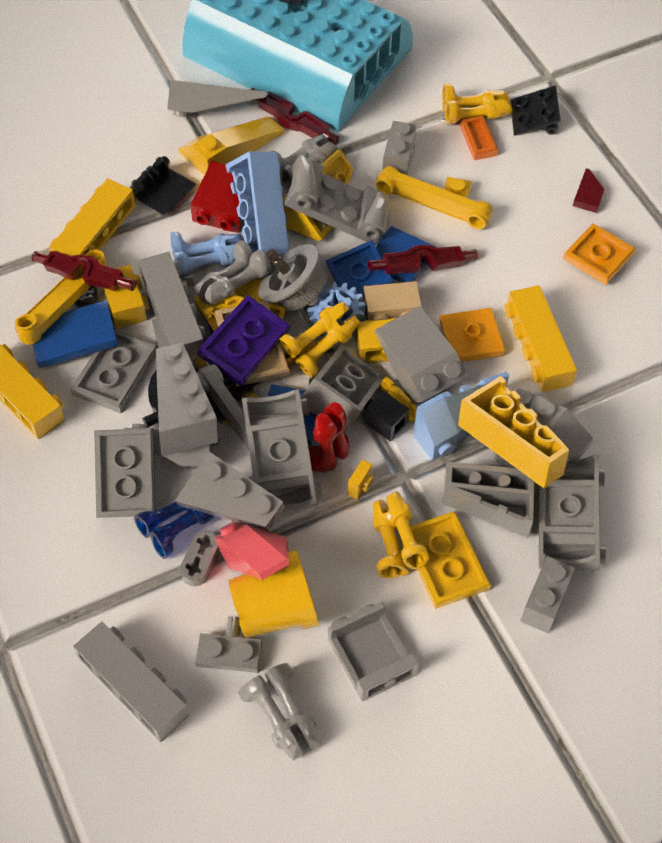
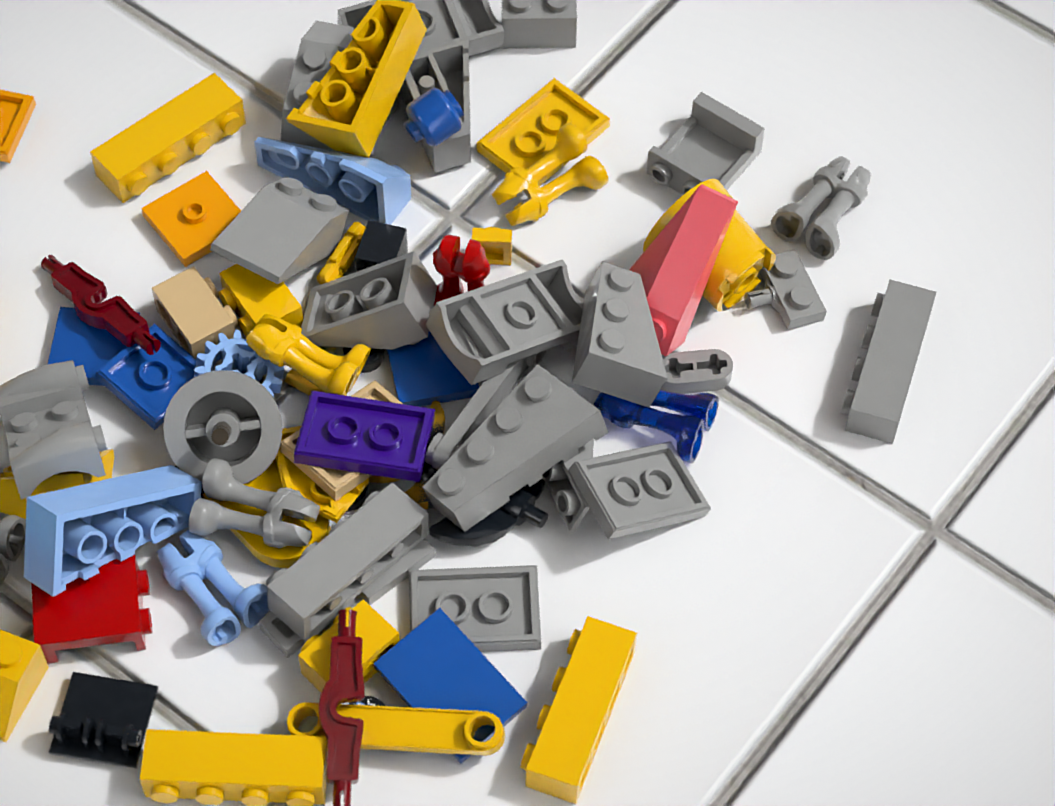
camera: 115 degrees left, 0 degrees up
none -> blue head [404,88,464,147]

